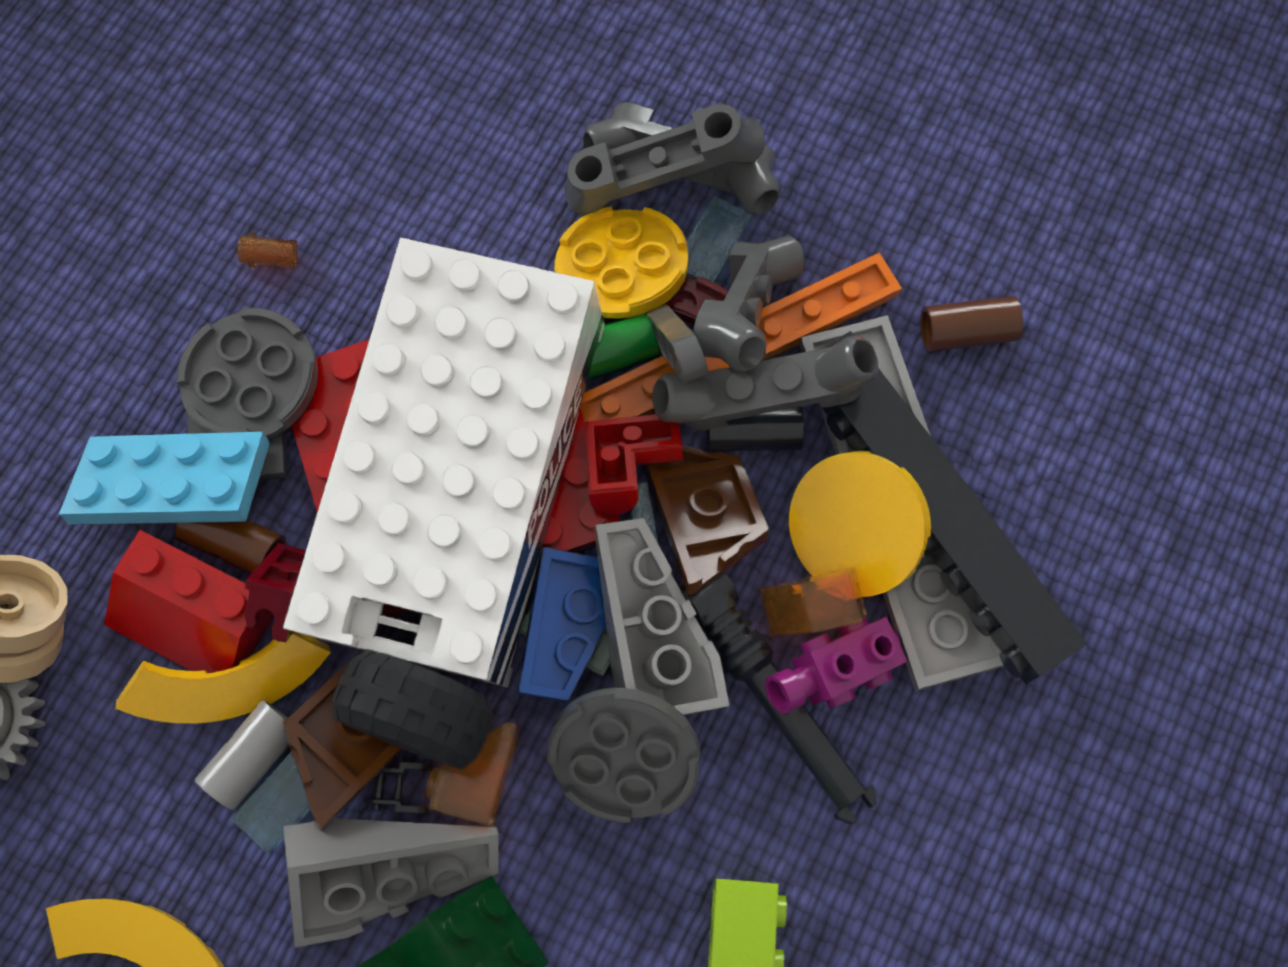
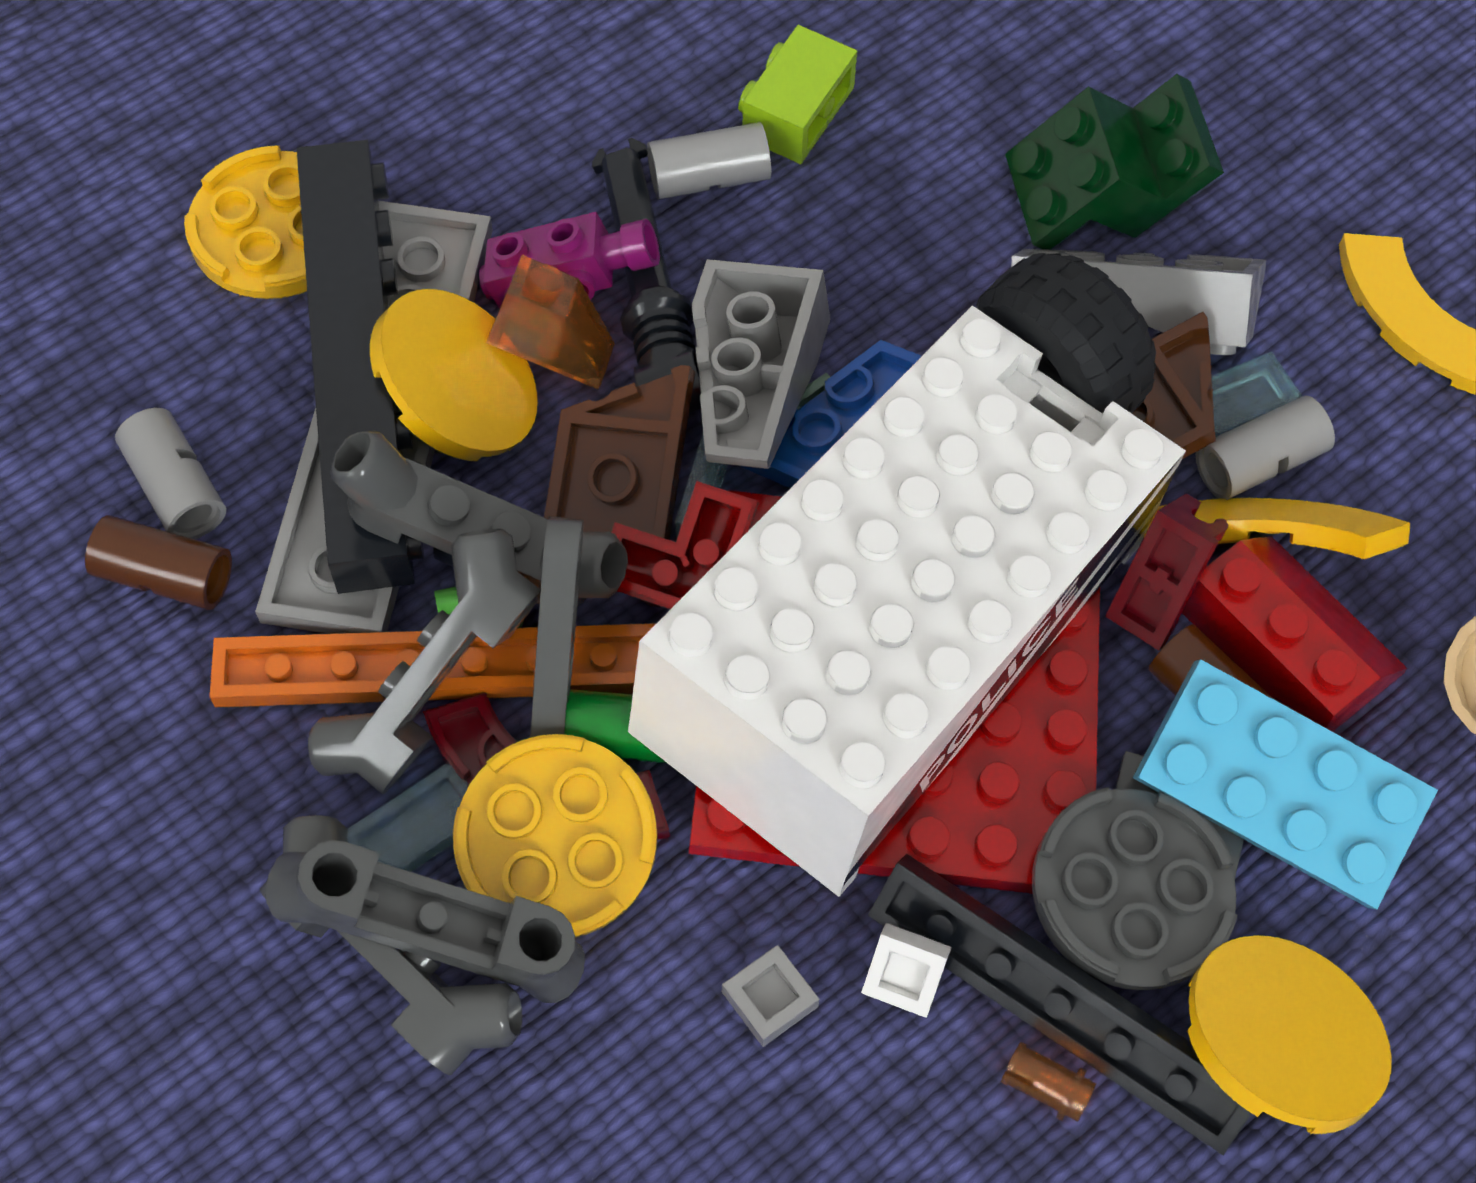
camera: 155 degrees left, 10 degrees down
dark grey tile [547,688,701,823] -> none
none -> light grey pin [115,408,226,539]
none -> yellow tile [184,145,307,299]
none -> light grey pin [647,122,771,200]
none -> light grey plate [722,945,820,1047]
none -> white plate [861,923,951,1018]
none -> black plate [868,854,1252,1155]
none -> yellow tile [1187,935,1392,1134]

